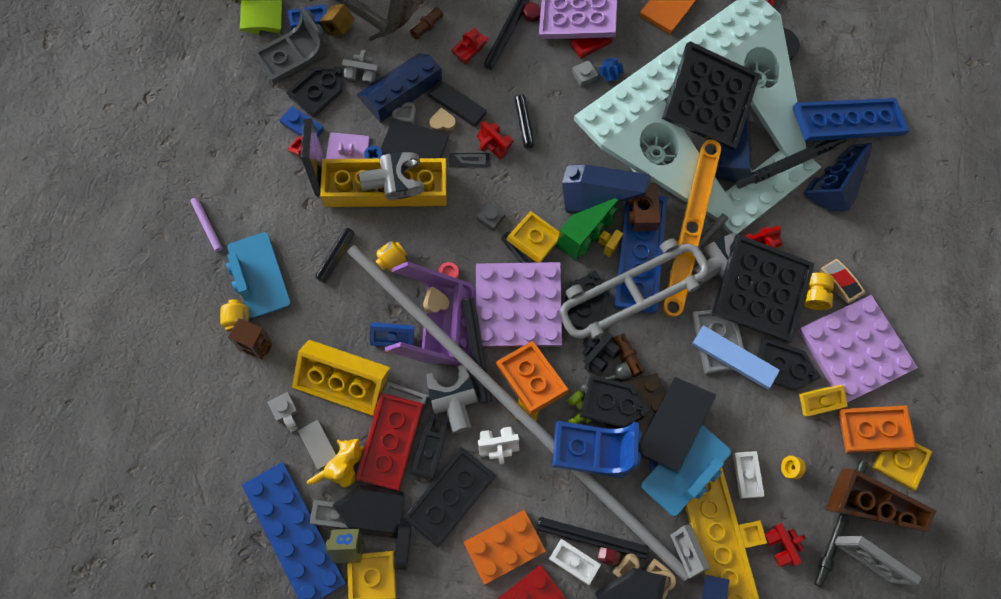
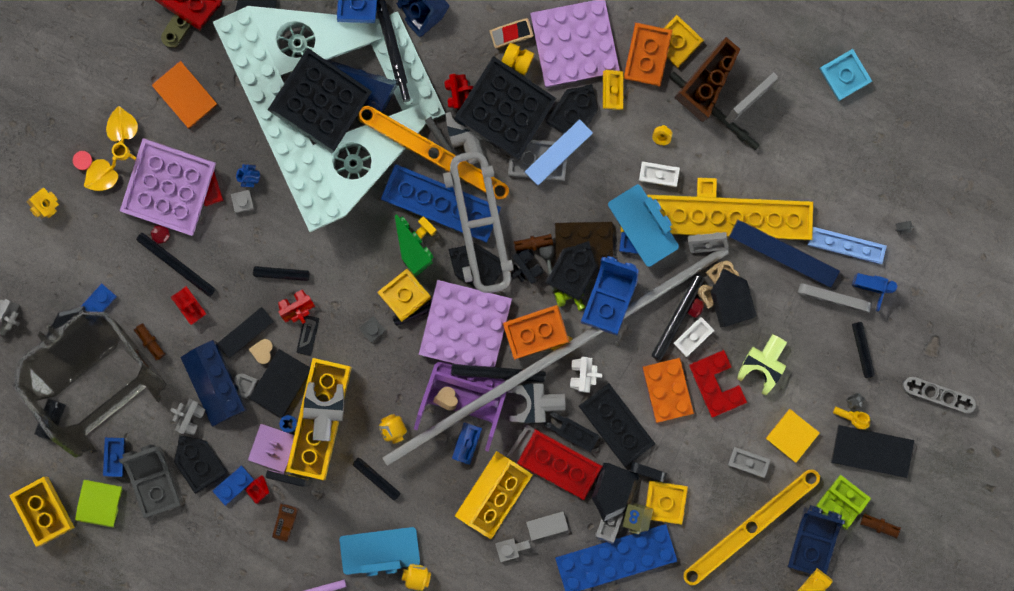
camera: 75 degrees left, 15 degrees up
reddish brown brick [228,318,272,360] -> none
yellow animal [307,439,365,488] -> none
pearl gold brick [320,4,355,36] -> none
coral tile [438,262,459,279] -> none
dark blue wedge [562,165,651,213] -> none
reddish brown brick [627,185,660,231] -> none
black tile [638,377,716,473] -> none
red hips [765,523,806,567] -> none
none -> reddish brown leg [272,503,299,542]

